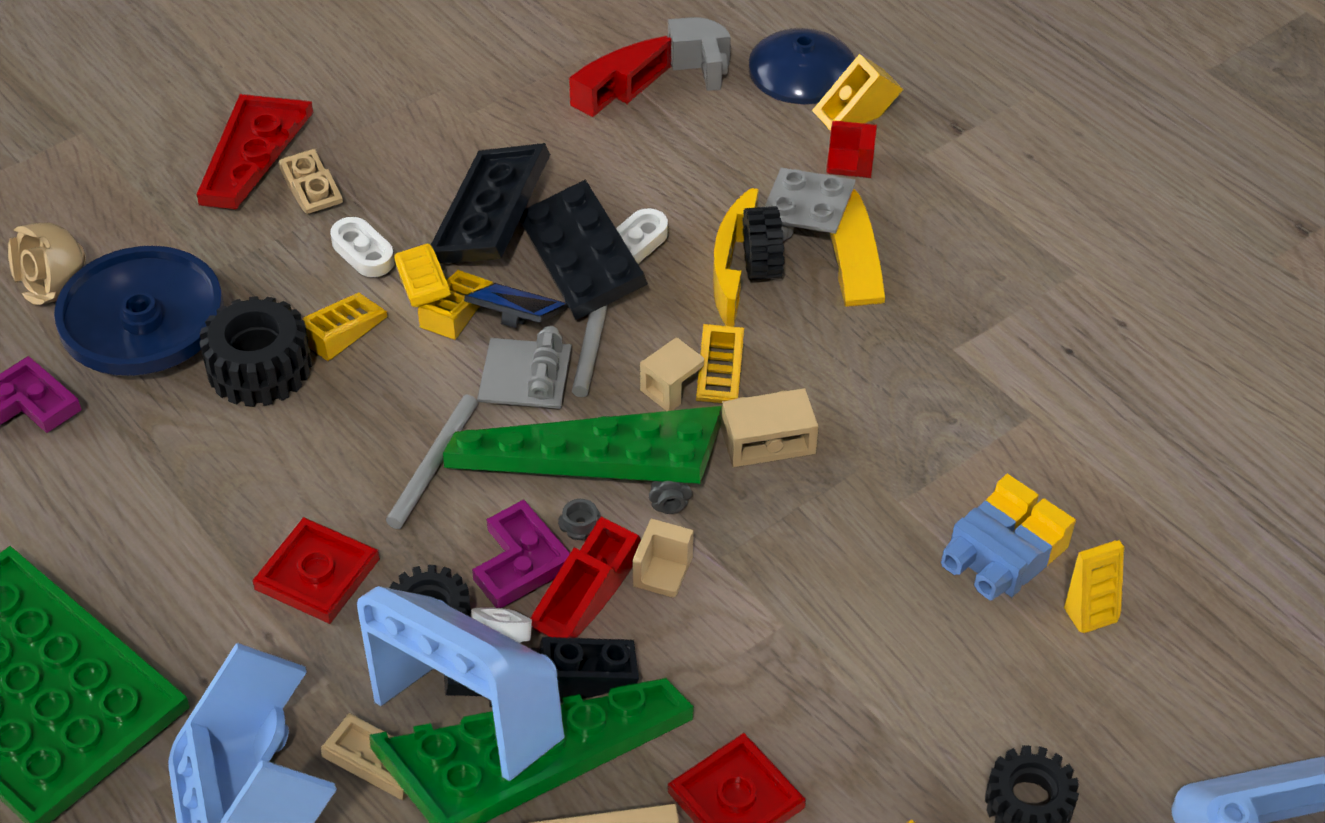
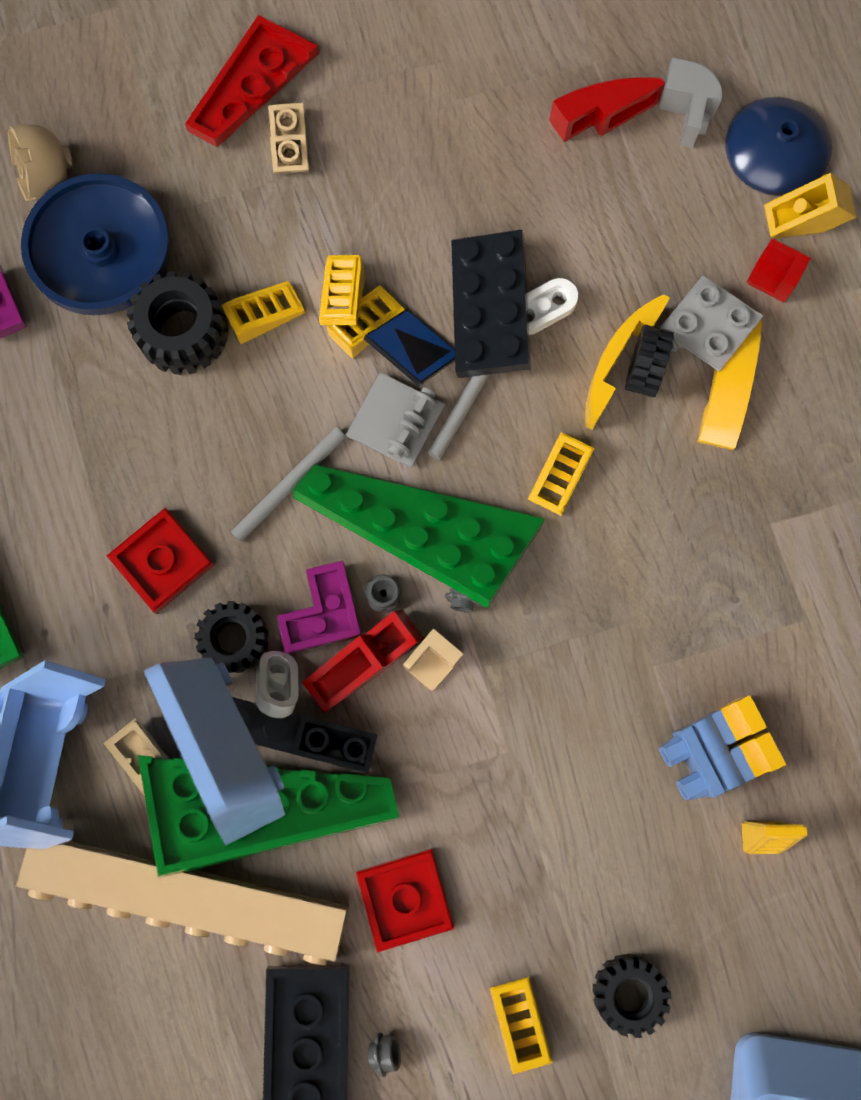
camera: 20 degrees right, 30 degrees up
white plate [330,217,394,277] -> none
black plate [431,143,550,264] -> none
tan panel [640,337,704,411] -> none
tan brick [721,388,818,467] -> none

